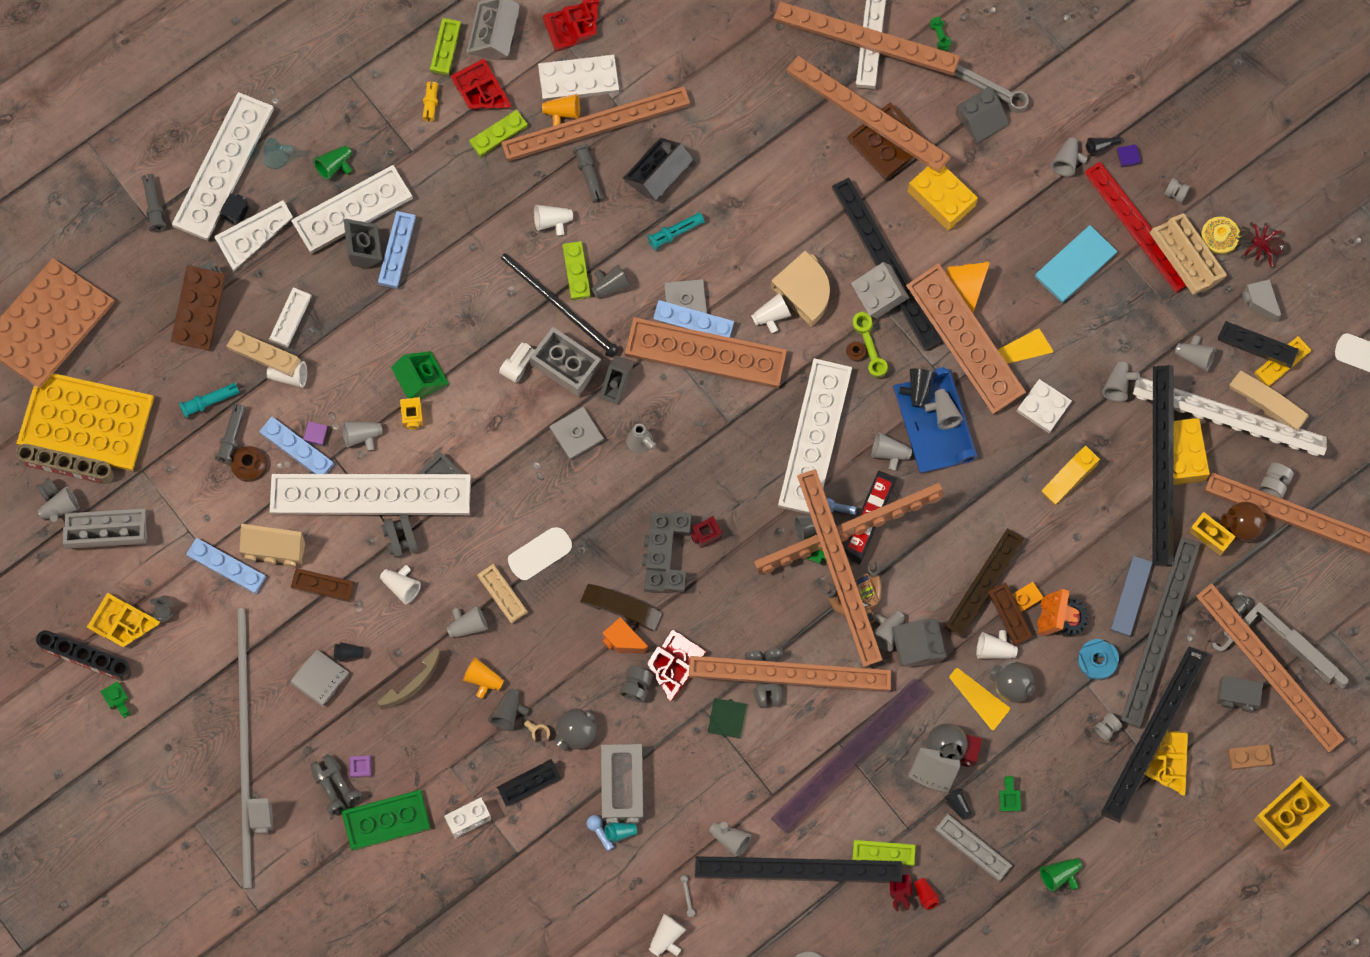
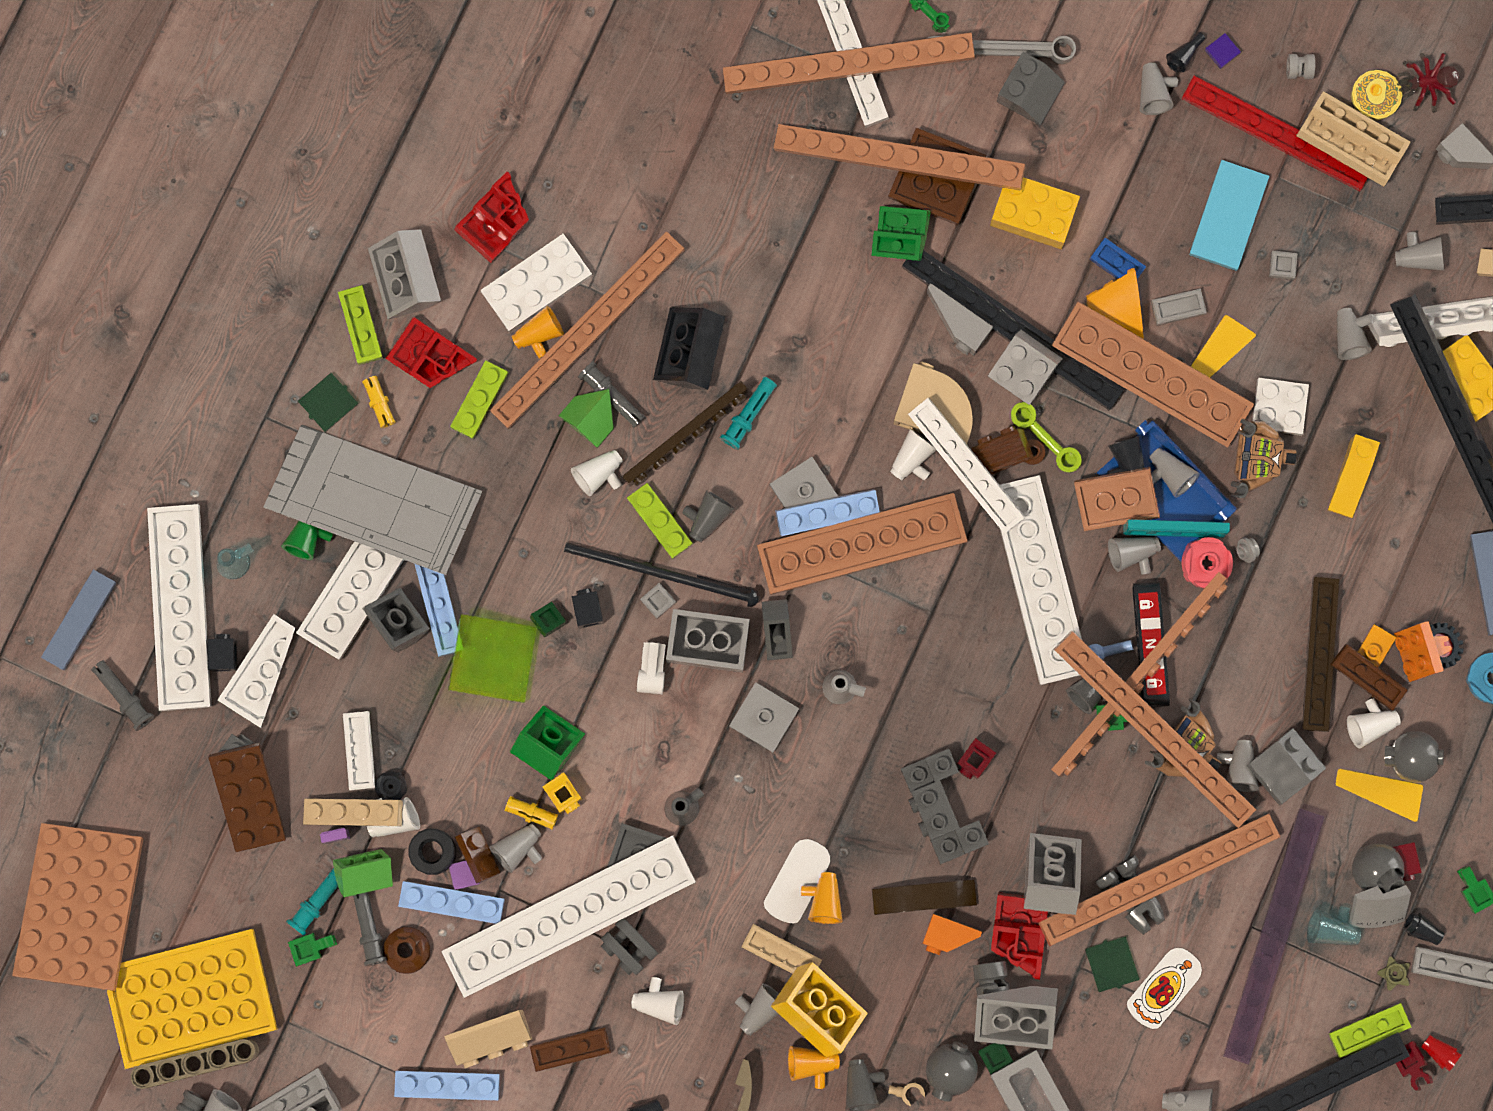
camera: 20 degrees left, 10 degrees up
none -> sand blue tile [41,569,116,670]
none -> light grey sticker [263,425,482,575]
none -> green plate [288,933,338,967]
none -> clear green piece [298,373,359,433]
none -> medium lavender tile [320,828,350,844]
none -> bright green brick [333,849,393,897]
none -> black plate [375,771,407,800]
none -> black tyre [408,828,456,875]
none -> clear neon green plate [448,614,537,703]
none -> reddish brown plate [455,827,501,884]
none -> yellow pin [504,796,558,830]
none -> dark green plate [530,601,566,638]
none -> bright green slope [559,389,613,448]
none -> black brick [571,588,604,629]
none -> dark brown plate [622,381,748,487]
none -> light grey tile [640,583,676,619]
none -> dark grey piece [664,787,704,826]
none -> yellow brick [771,962,868,1057]
none -> light orange piece [801,872,843,924]
none -> green slope [871,206,931,261]
none -> white plate [908,398,1025,534]
none -> light grey slope [927,284,993,356]
none -> reddish brown brick [972,426,1034,475]
none -> light grey slope [974,986,1058,1049]
none -> dark green plate [978,1043,1013,1074]
none -> light grey brick [1024,833,1082,915]
none -> nougat tile [1074,467,1160,531]
none -> blue plate [1089,238,1146,279]
none -> teal tile [1123,520,1230,538]
none -> sticker [1127,948,1202,1029]
none -> light grey tile [1151,289,1207,326]
none -> coral plate [1181,537,1233,589]
none -> torso [1231,419,1296,498]
none -> light grey plate [1236,538,1260,563]
none -> light grey tile [1269,251,1297,280]
none -> clear light blue piece [1307,907,1361,945]
none -> olive plate [1377,957,1410,991]

